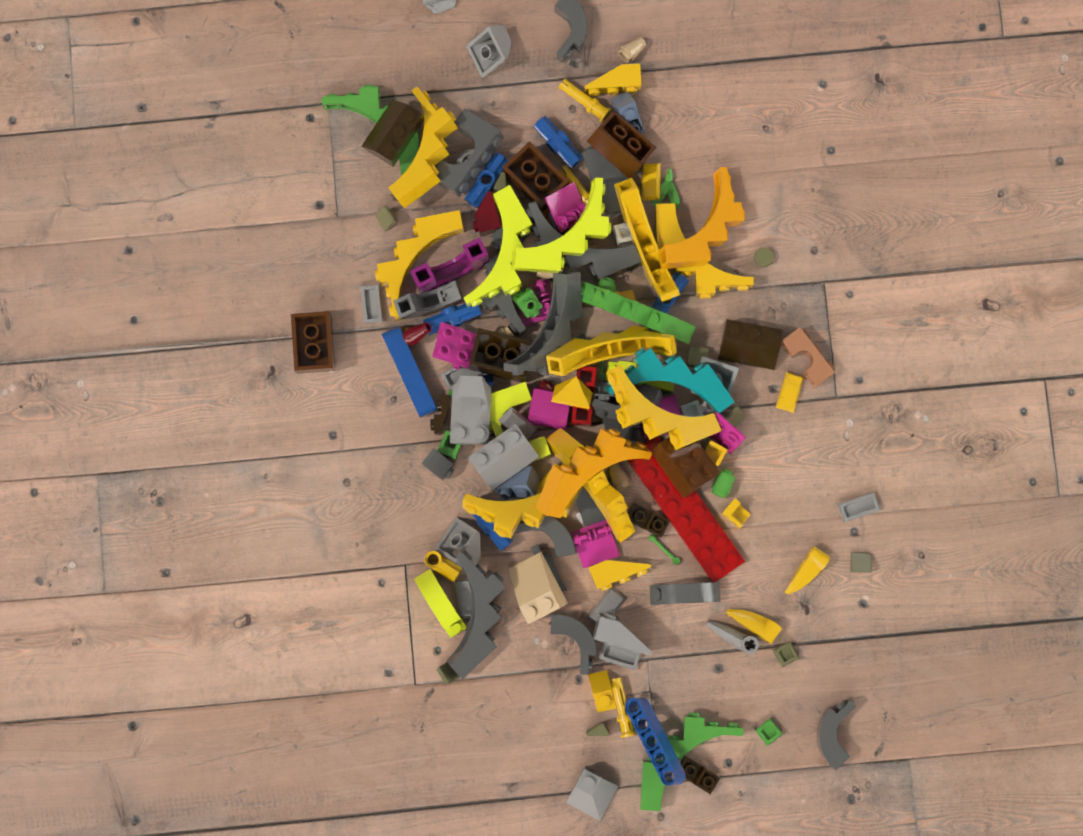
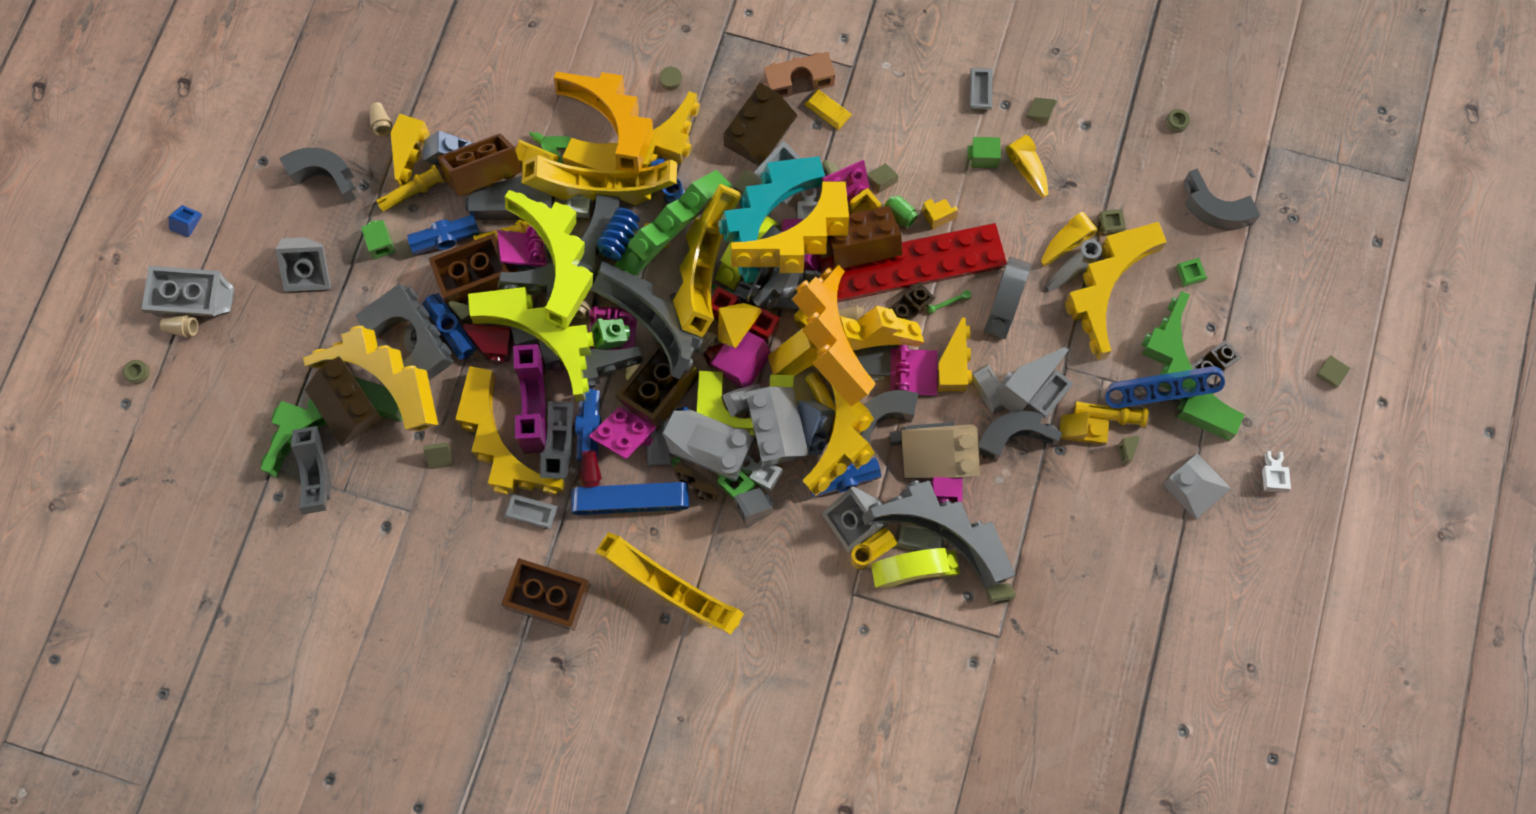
camera: 70 degrees left, 10 degrees down
none -> dark grey arch [291,426,330,515]
none -> bright green brick [361,220,396,260]
none -> yellow arch [595,532,744,635]
none -> blue piece [597,208,640,261]
none -> white plate [741,456,783,492]
none -> olive slope [867,163,899,193]
none -> dark pink brick [931,477,963,504]
none -> bright green brick [967,137,1001,168]
none -> yellow arch [1065,222,1167,360]
none -> olive tile [1166,109,1190,133]

